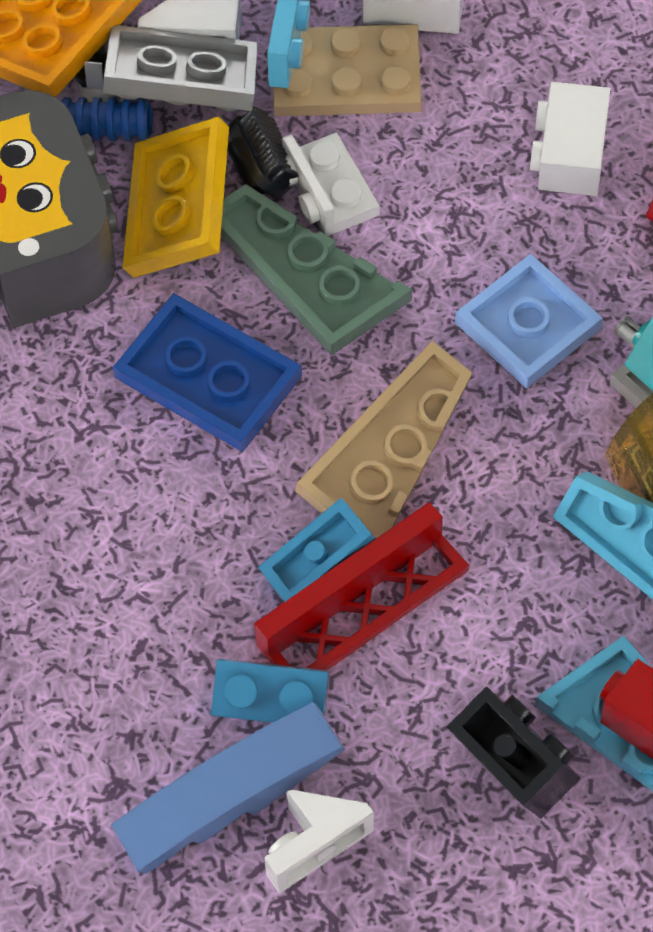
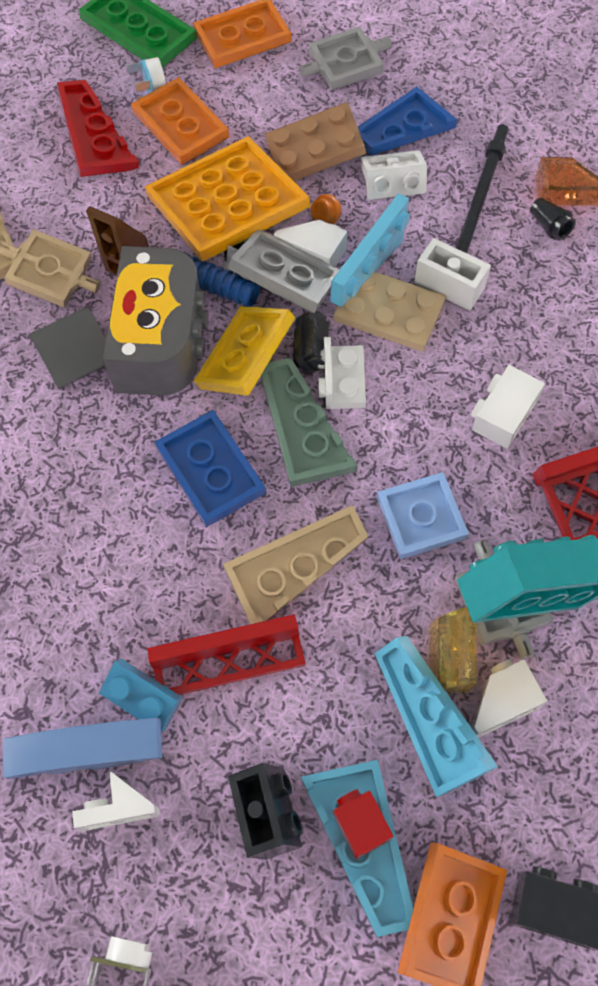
camera: 25 degrees right, 5 degrees up
dark azure plate [258,497,376,602] -> none

